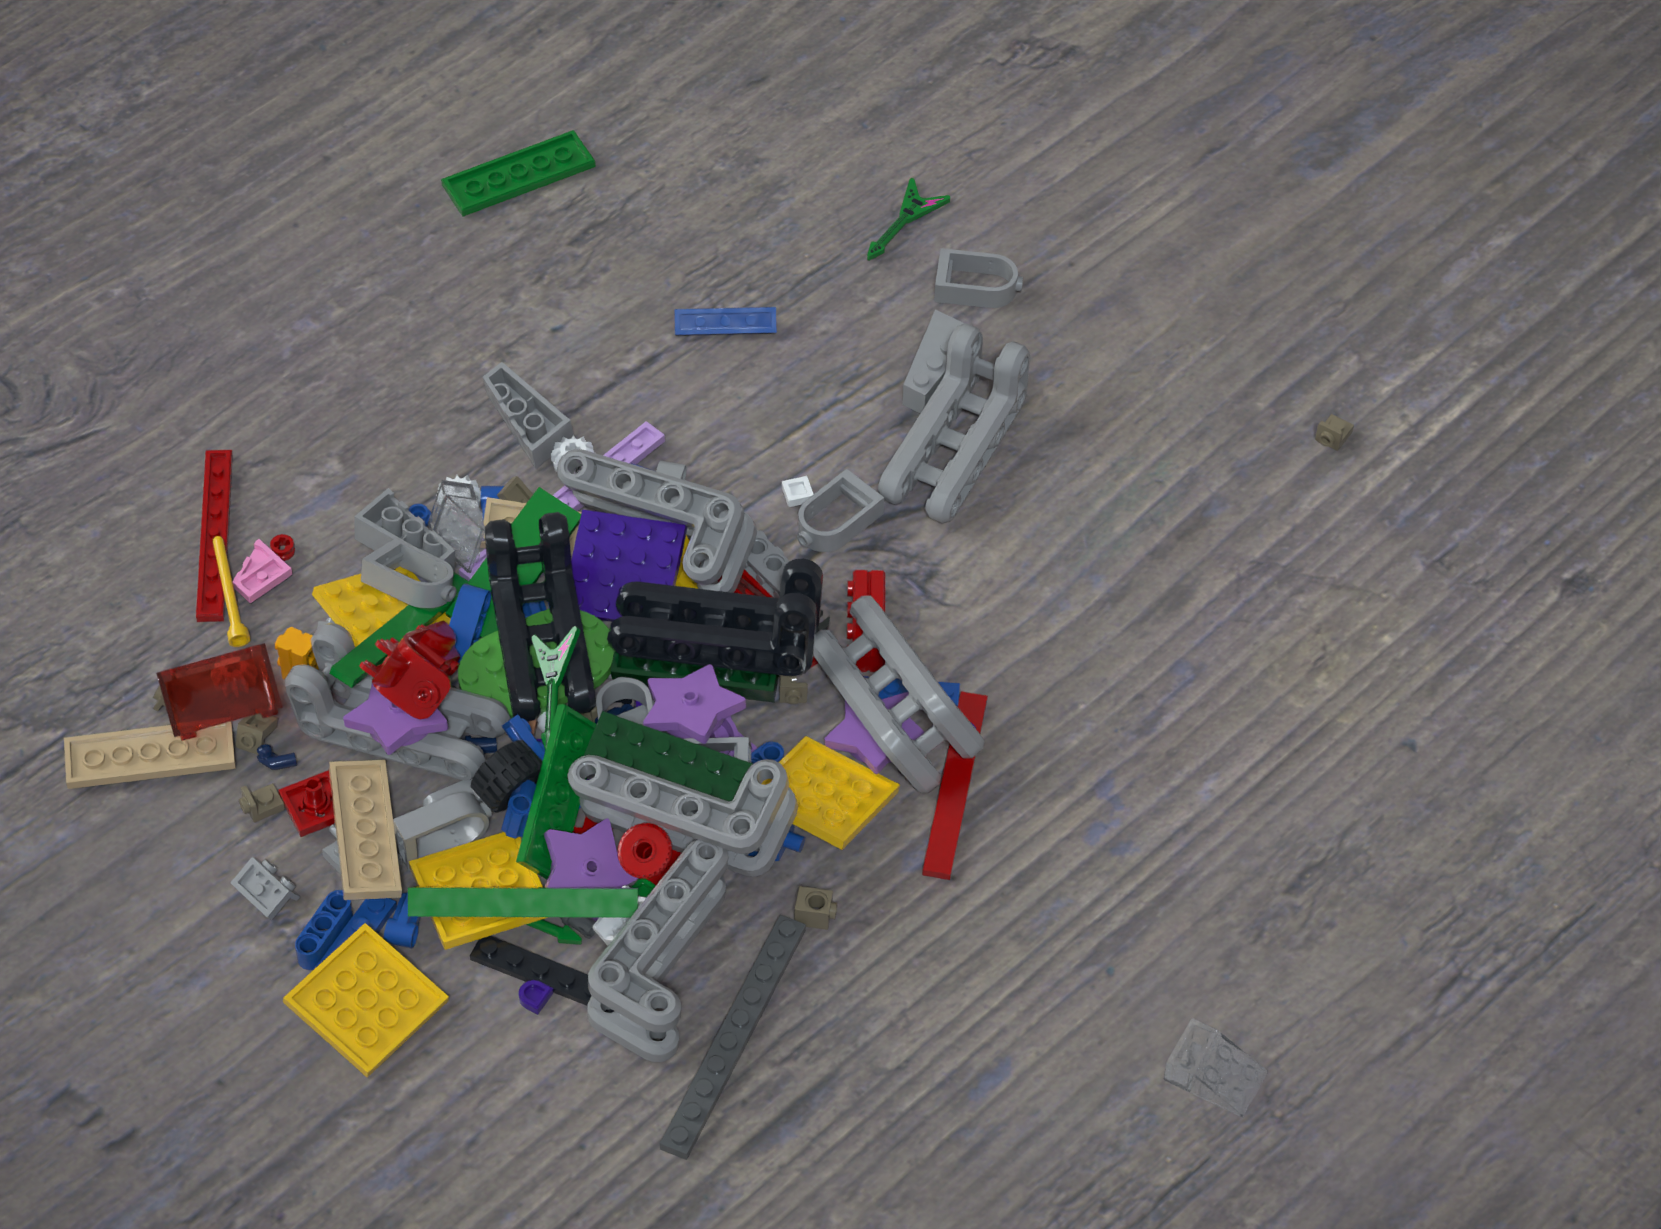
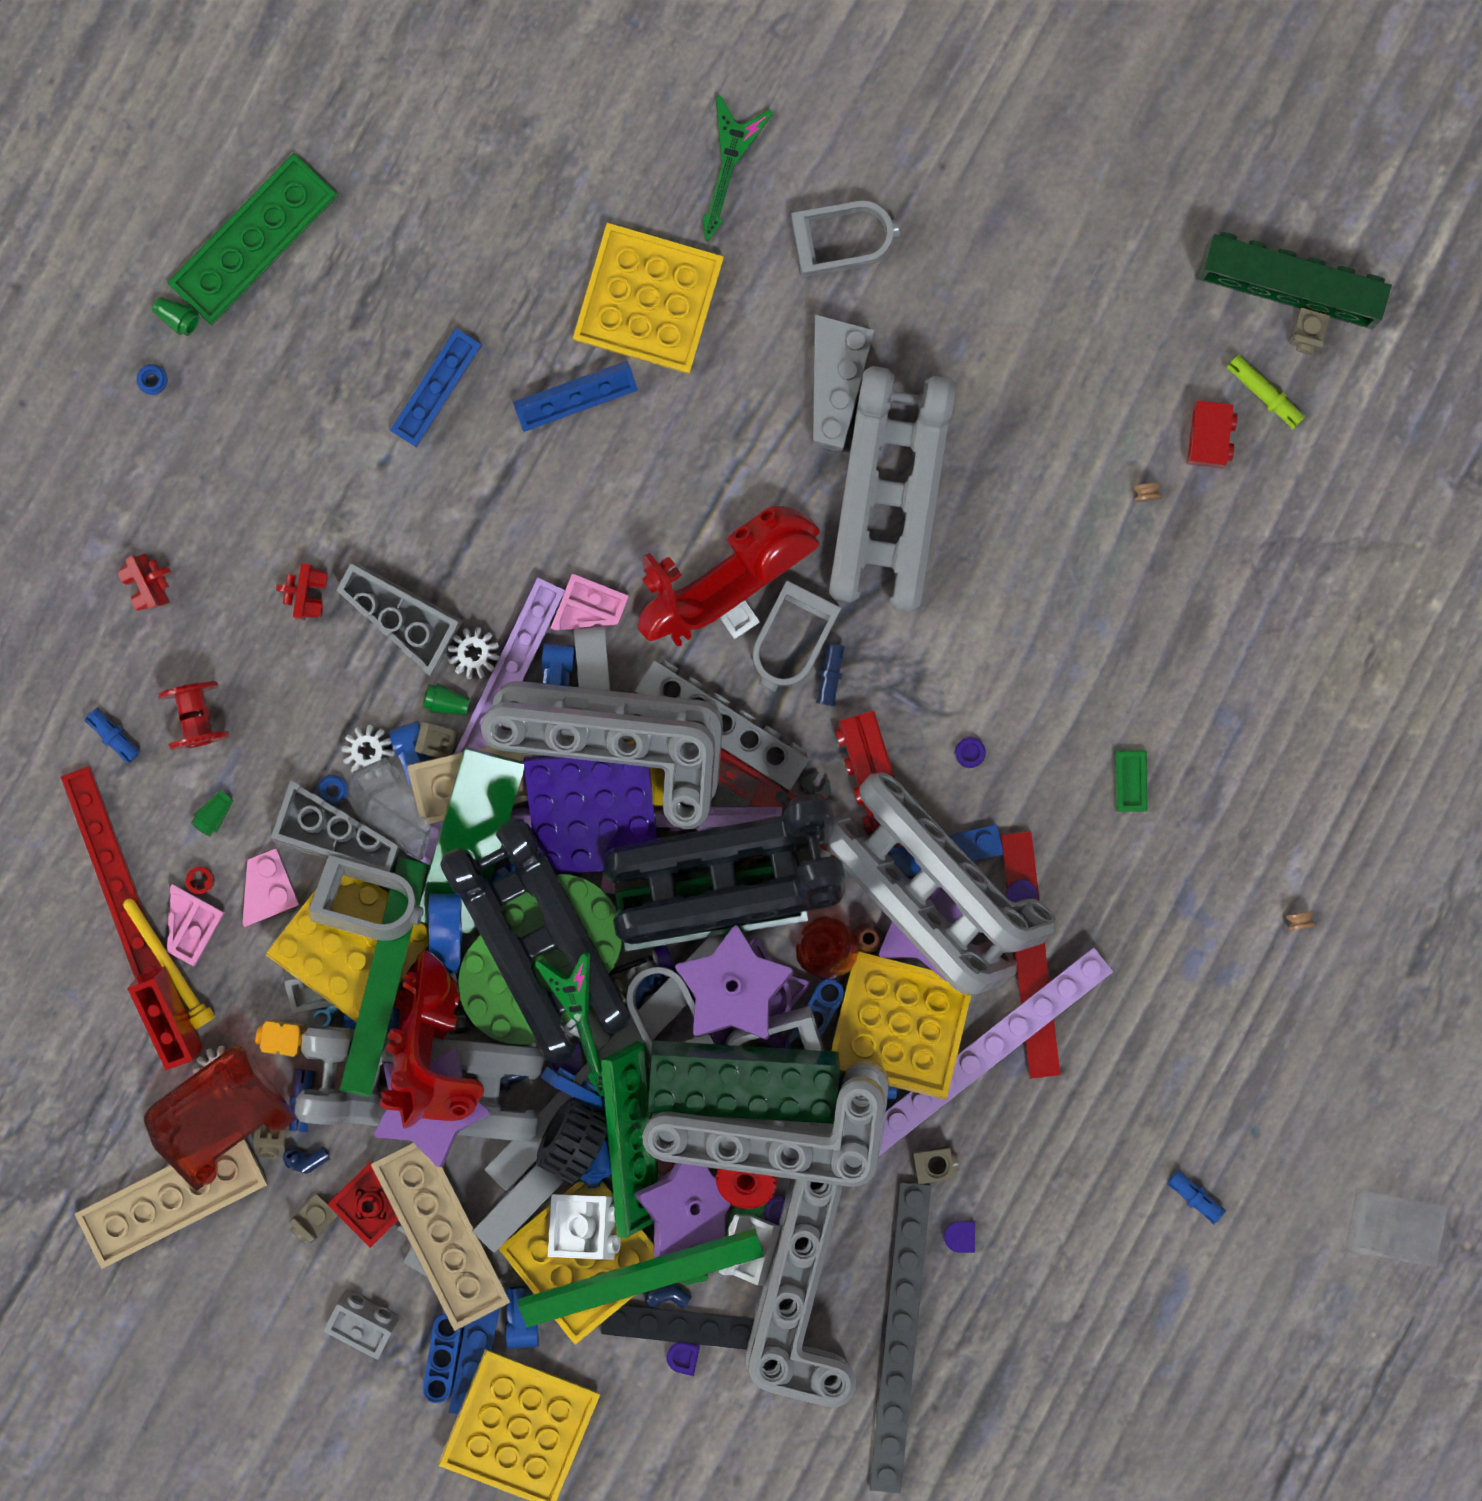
camera: 20 degrees left, 35 degrees up
none -> blue pin [84,707,141,764]
none -> red hips [117,554,172,611]
none -> red brick [127,966,203,1070]
none -> blue plate [137,364,168,395]
none -> green cone [152,297,200,336]
none -> red hose [158,681,229,750]
none -> green cone [190,790,234,837]
none -> bright pink wing [242,848,300,927]
none -> red hips [276,563,328,621]
none -> blue pin [289,1069,315,1132]
none -> blue plate [390,328,482,448]
none -> green cone [423,683,470,715]
none -> white plate [548,1194,621,1260]
none -> bright pink wing [551,574,629,631]
none -> yellow plate [573,223,724,375]
none -> red piece [637,506,820,646]
none -> dark blue arm [644,1284,692,1309]
none -> clear red cylinder [796,916,859,980]
none -> dark blue pin [816,643,845,706]
none -> copper cone [852,923,883,954]
none -> lavender plate [878,947,1113,1157]
none -> dark purple tile [944,1221,975,1253]
none -> dark purple tile [955,737,986,768]
none -> green tile [1115,750,1148,812]
none -> medium nougat bush [1133,482,1163,502]
none -> blue pin [1167,1170,1226,1225]
none -> red brick [1187,400,1238,469]
none -> dark green brick [1197,232,1392,330]
none -> lime pin [1226,354,1306,430]
none -> medium nougat bush [1286,911,1316,931]

